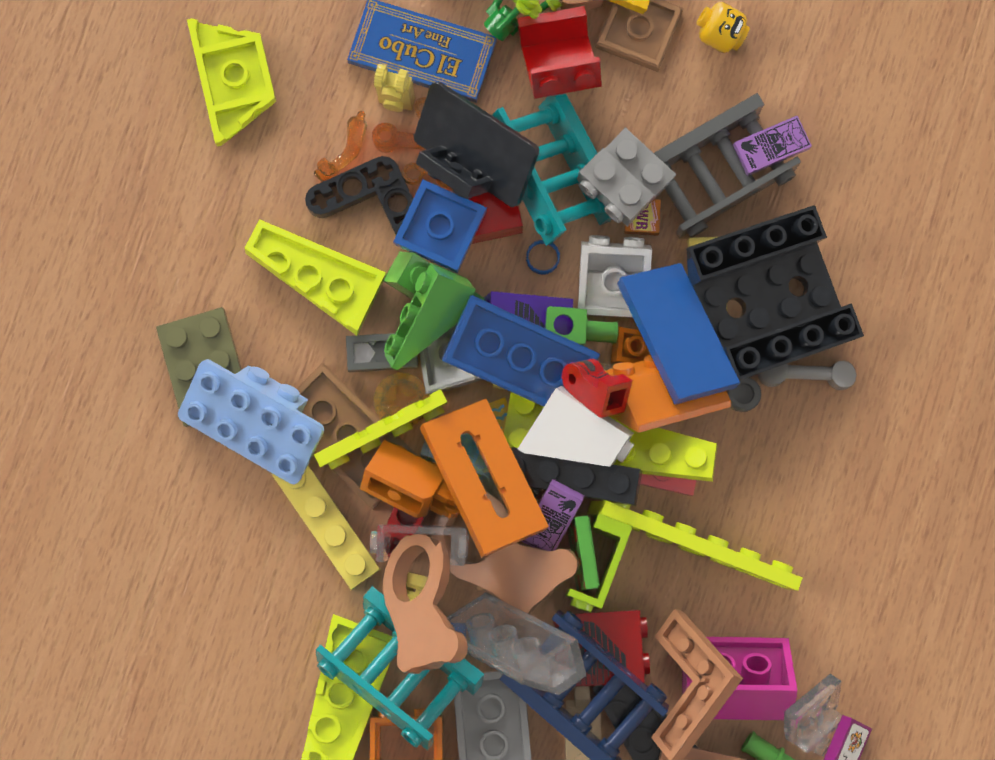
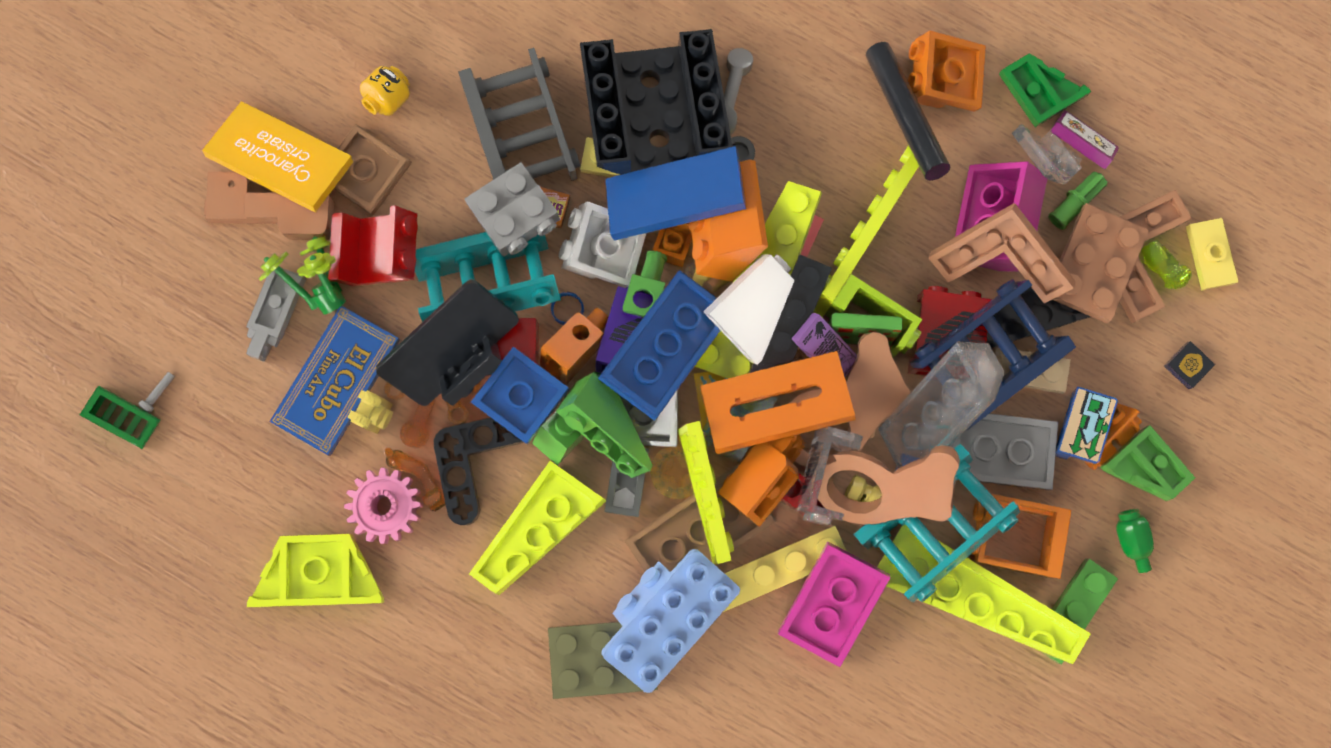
camera: 80 degrees left, 0 degrees up
red leg [562,359,633,418] -> none
medium lavender tile [733,116,812,176] -> none
none -> bright pink gear [344,468,423,544]
none -> orange torso [540,307,608,385]
none -> dark pink plate [778,541,891,667]
none -> black piece [865,42,951,181]
none -> orange plate [907,31,986,112]
none -> green wing [999,53,1091,128]

